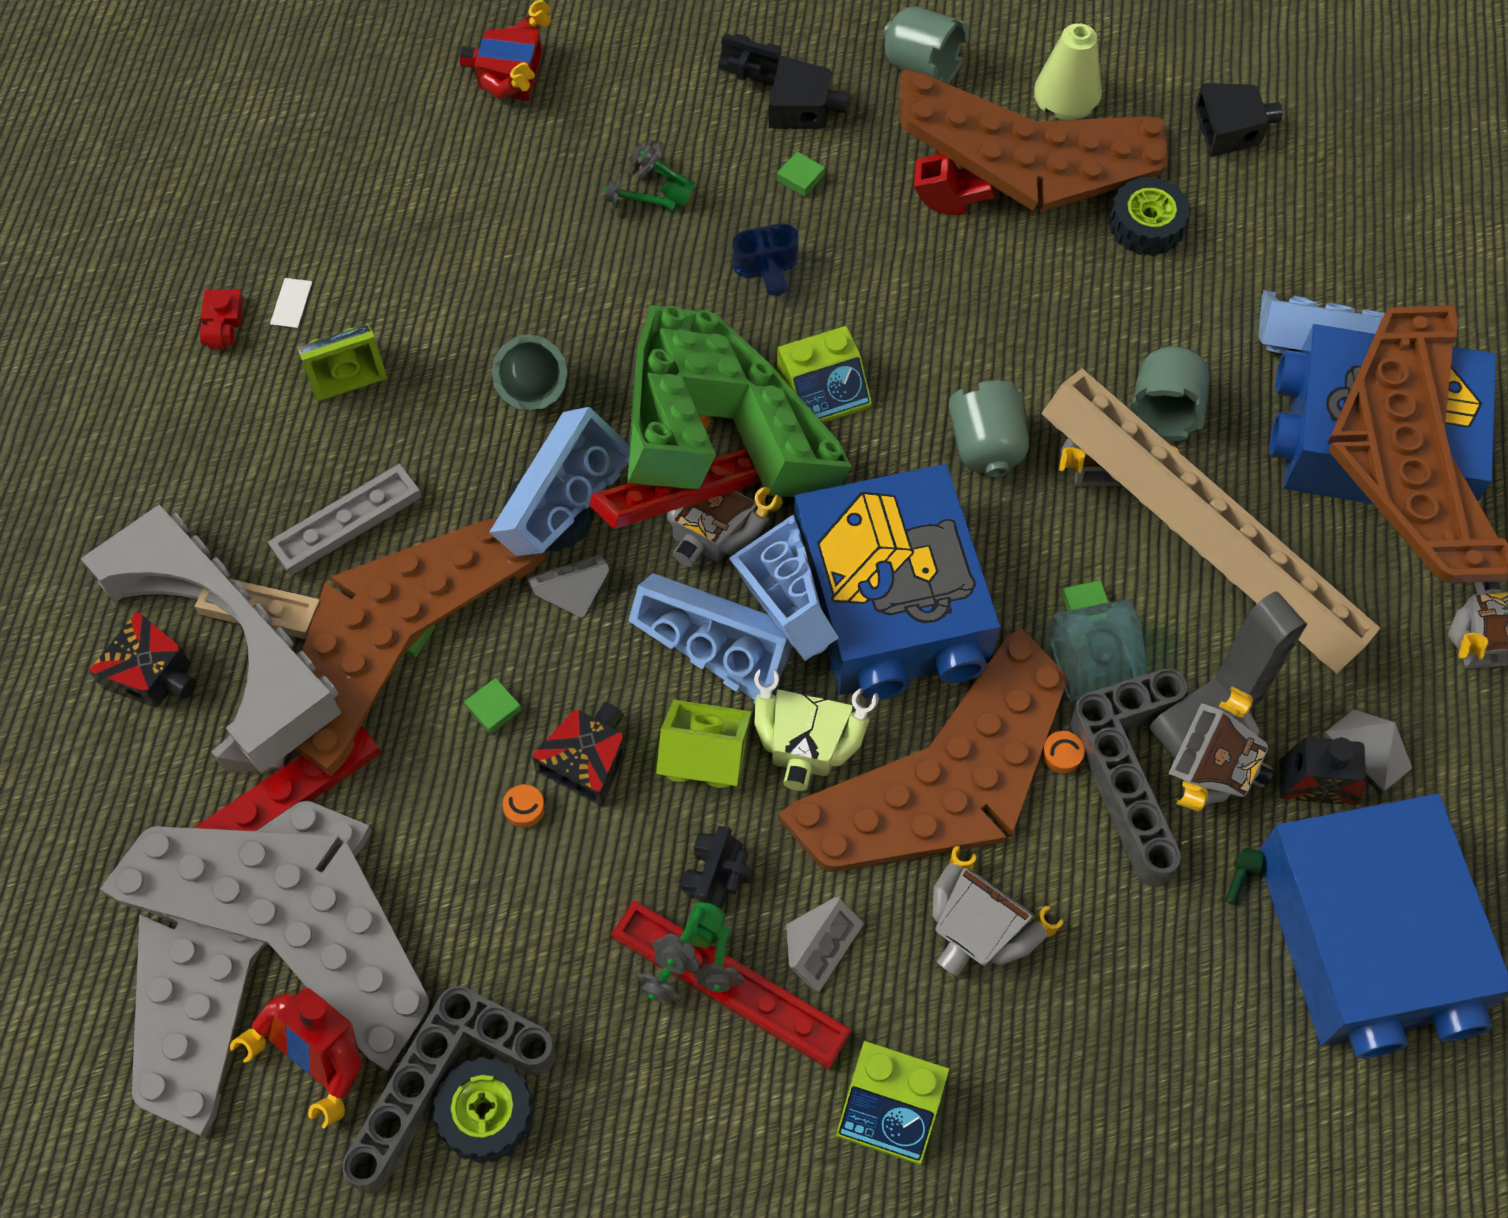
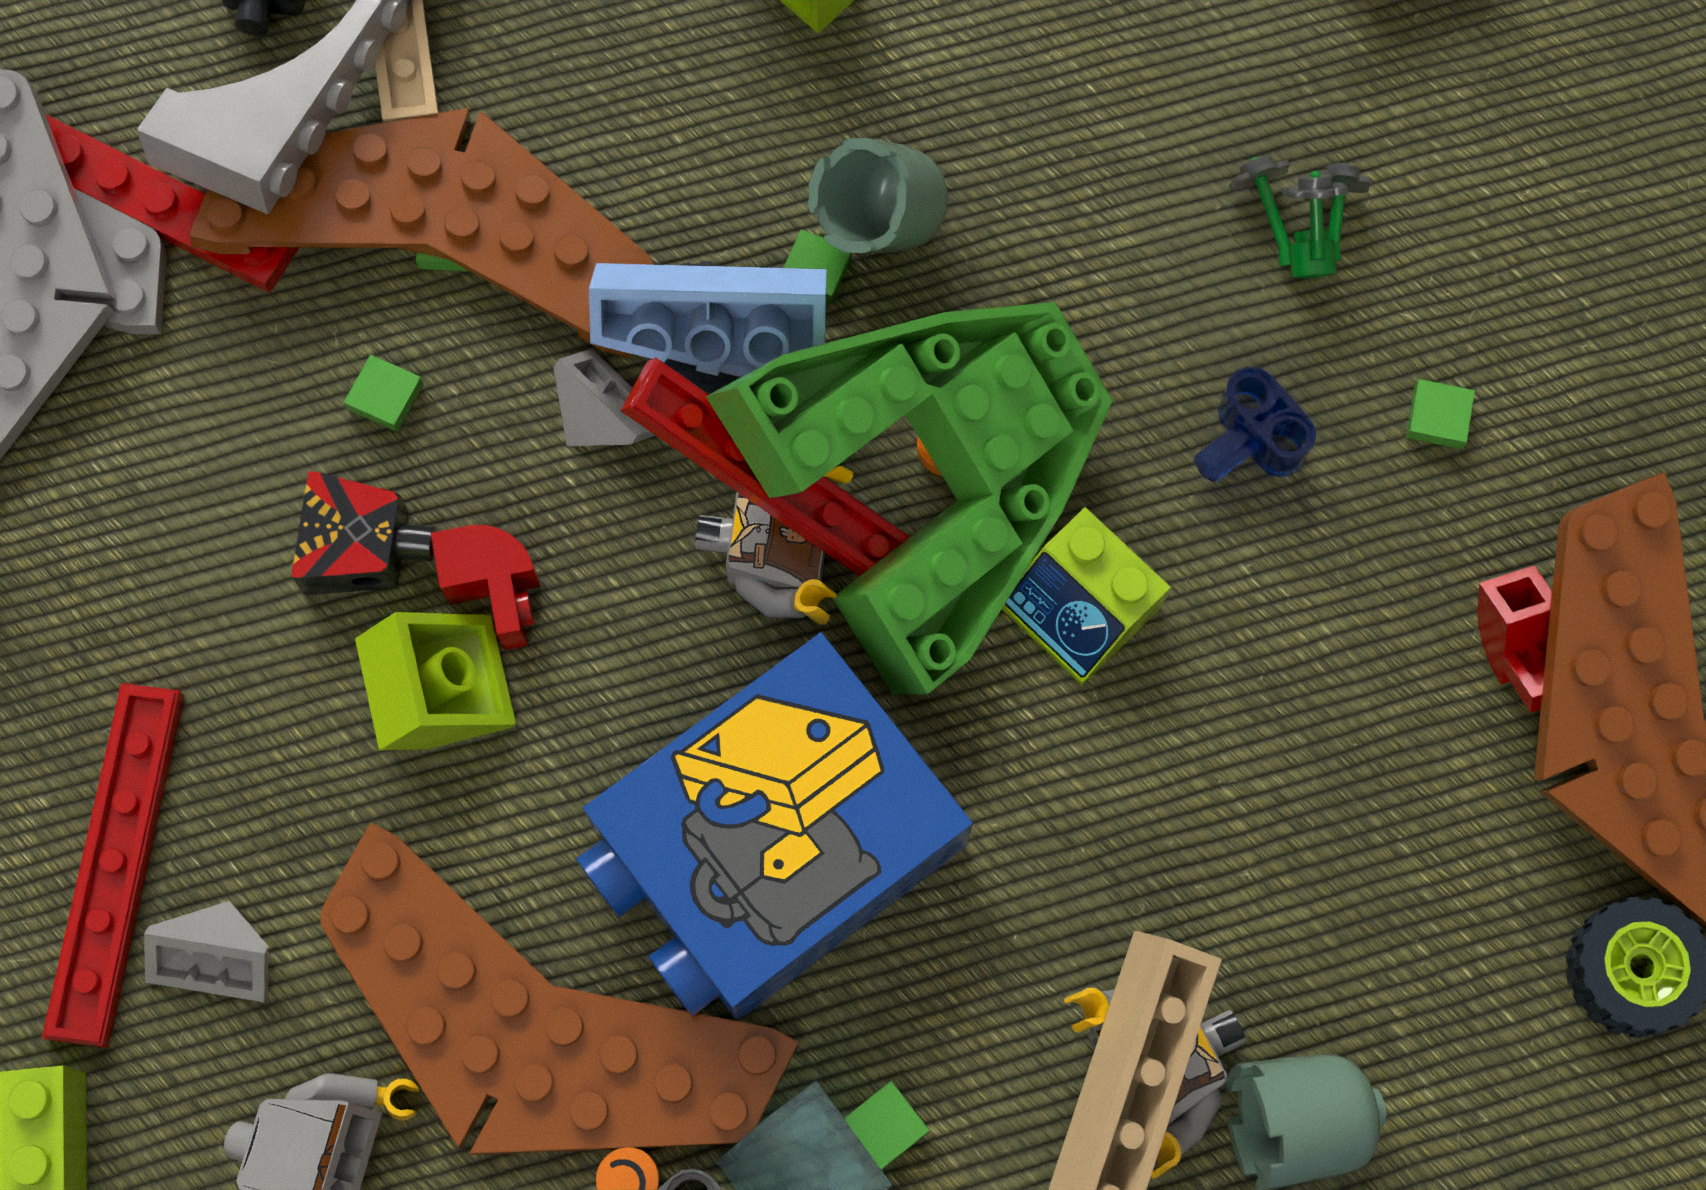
camera: 65 degrees right, 10 degrees up
light grey plate [268,464,421,576] -> none
orange tile [503,784,545,828] -> none
light blue wedge [628,573,792,704] -> none
plant [636,902,744,1003] -> none
black hips [680,826,755,910] -> none
black hips [718,33,782,84] -> none
light blue wedge [729,514,839,661] -> none
yellowish green torso [754,668,879,791] -> none
black torso [769,56,850,129] -> none
sand green cylinder [948,380,1029,477] -> none
none -> red brick [431,525,541,650]
none -> bright green tile [784,230,852,304]

